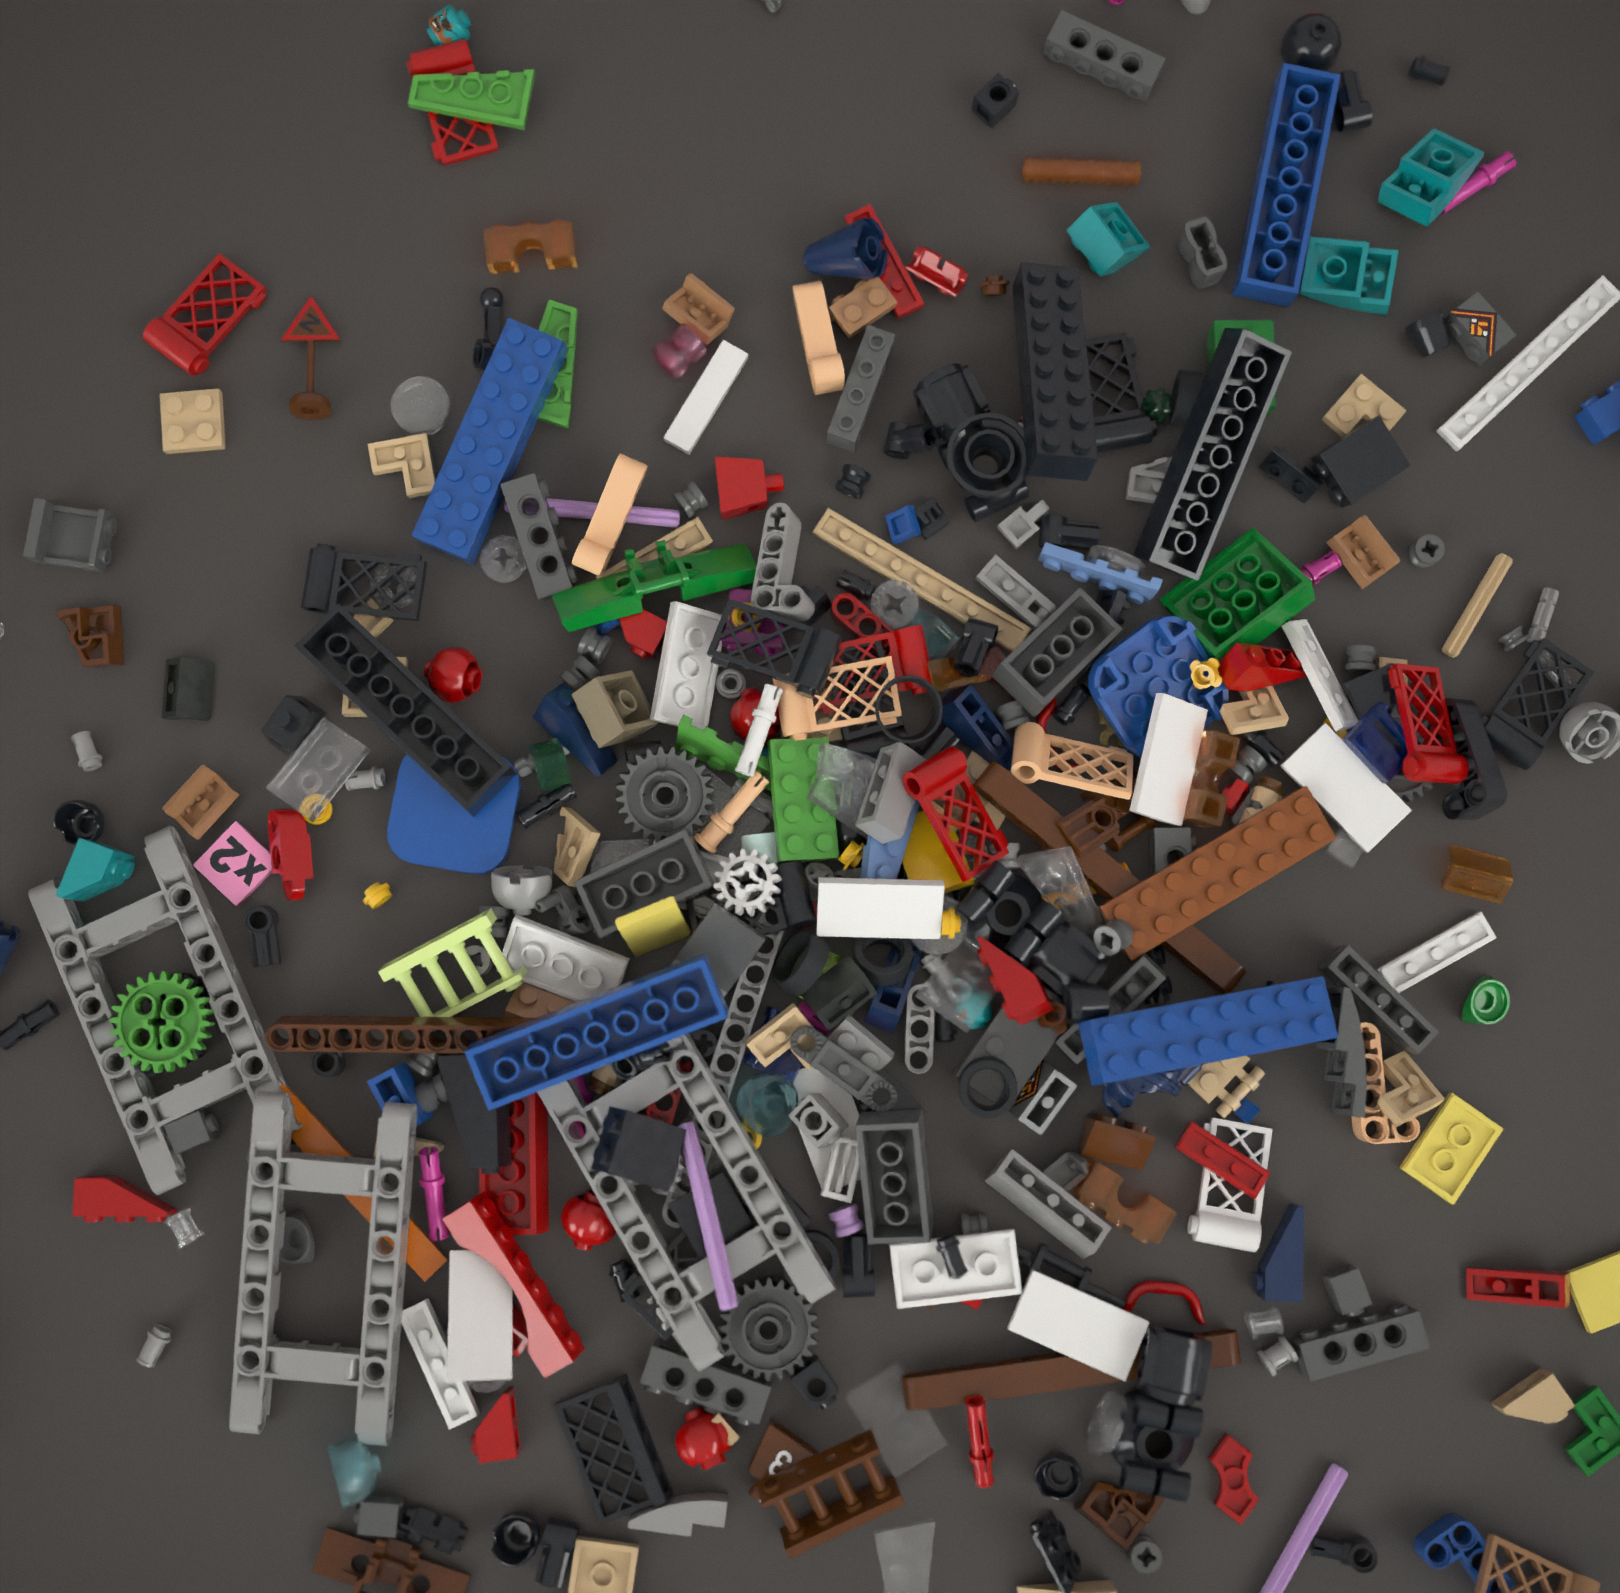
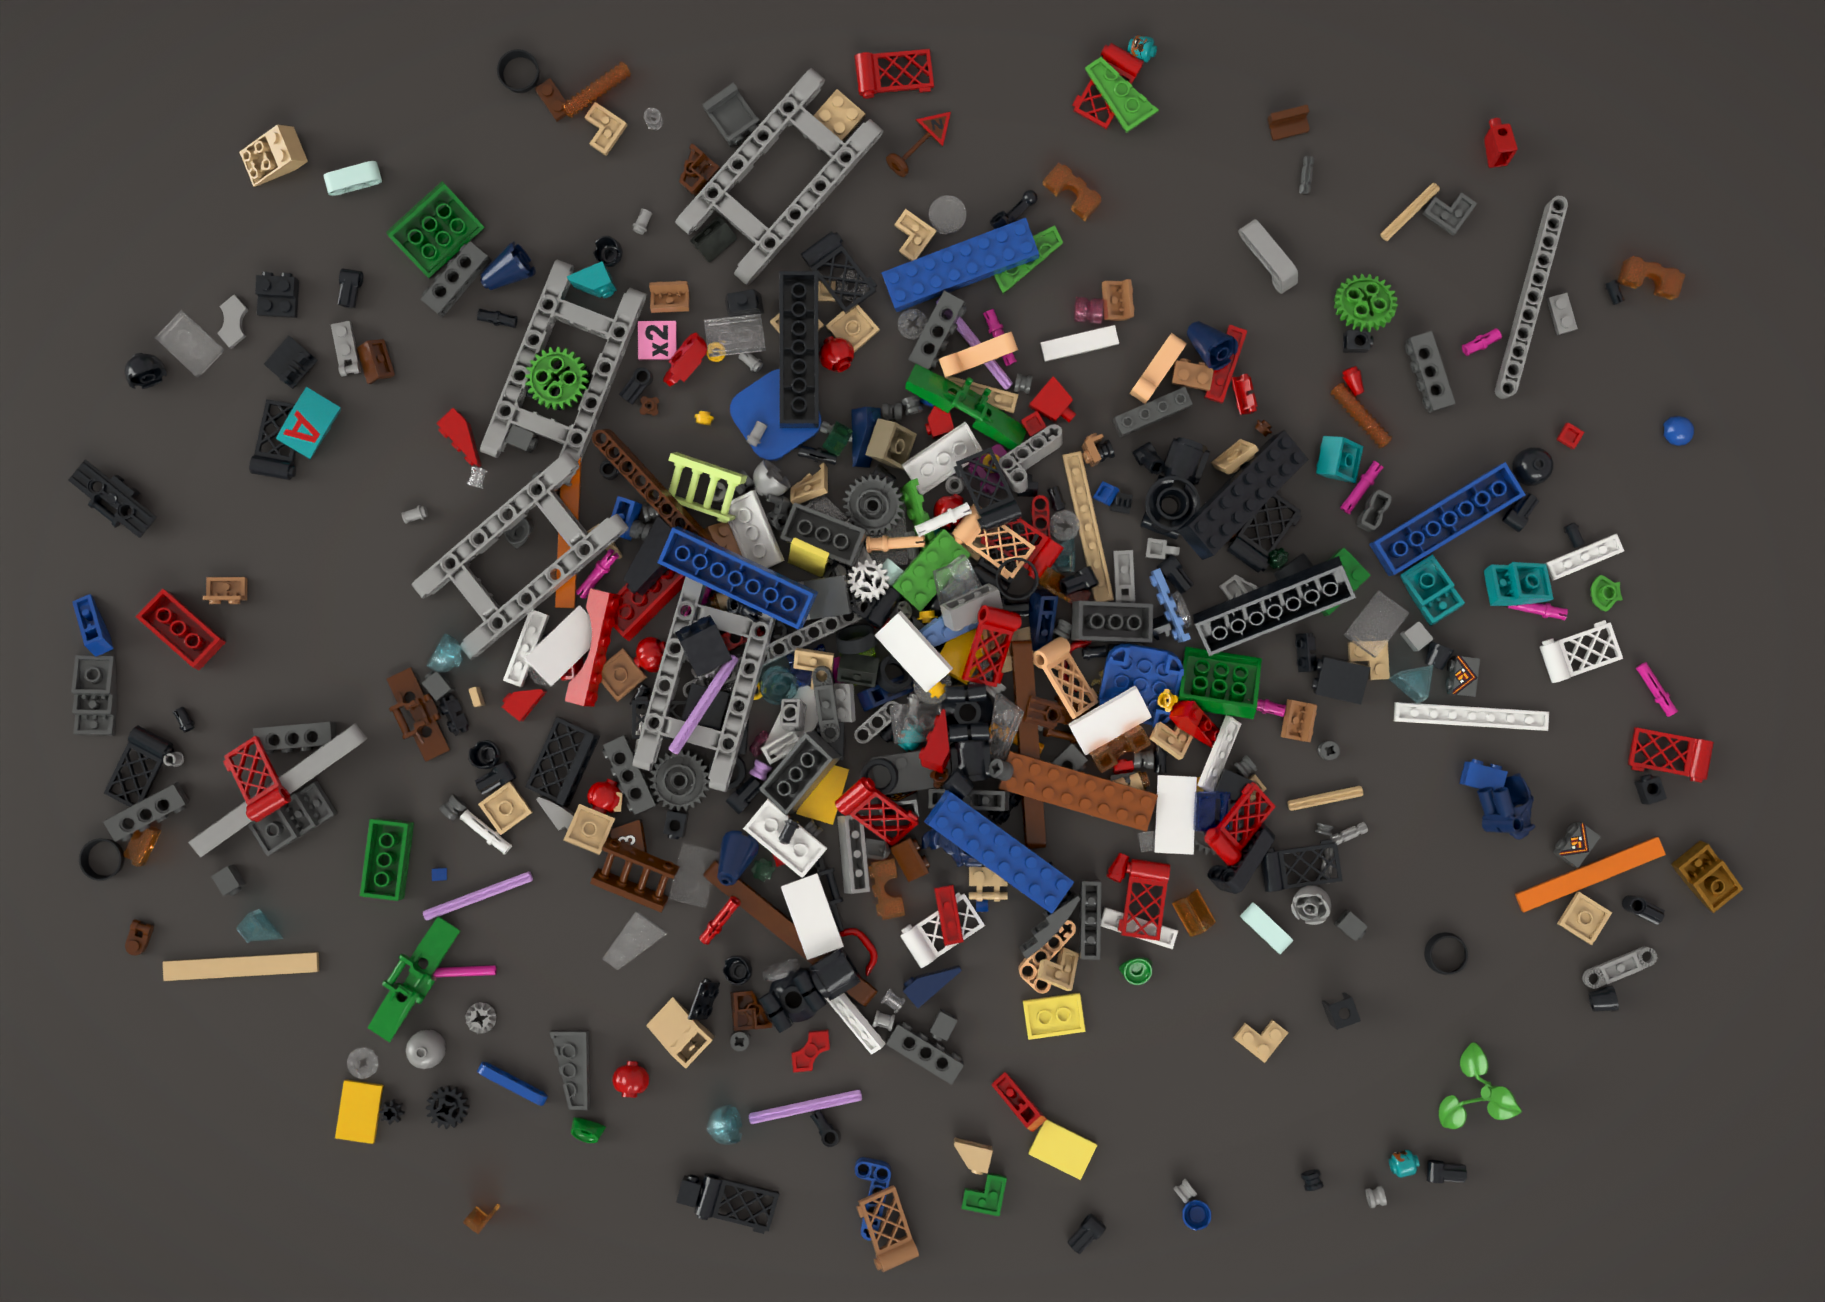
camera: 50 degrees right, 5 degrees up
none -> tan tile [469,687,485,707]
none -> tan plate [563,804,615,855]
none -> medium nougat tile [601,648,648,702]
none -> reddish brown plate [640,396,659,416]
none -> light grey beam [675,68,884,286]
none -> dark blue cone [717,831,759,886]
none -> light grey pin [746,421,768,447]
none -> clear pink arm [749,731,769,757]
none -> clear green plant [751,858,775,882]
none -> yellow tile [796,765,850,825]
none -> white plate [825,993,886,1054]
none -> tan plate [826,302,880,353]
none -> red piece [835,777,919,846]
none -> dark pink pin [983,309,1017,366]
none -> red plate [1020,411,1047,437]
none -> medium nougat bracket [1081,433,1104,467]
none -> red cone [1106,853,1129,883]
none -> red piece [1118,859,1170,941]
none -> tan plate [1211,439,1259,474]
none -> light grey beam [1238,219,1298,294]
none -> light aqua beam [1240,902,1294,954]
none -> bright green gear [1334,274,1398,332]
none -> dark pink pin [1340,461,1384,515]
none -> red cone [1342,366,1365,396]
none -> clear tile [1344,590,1409,658]
none -> clear light blue slope [1389,665,1433,704]
none -> light grey panel [1400,622,1433,651]
none -> white piece [1539,620,1623,683]
none -> white tile [1545,534,1624,581]
none -> bright green animal [1590,575,1623,612]

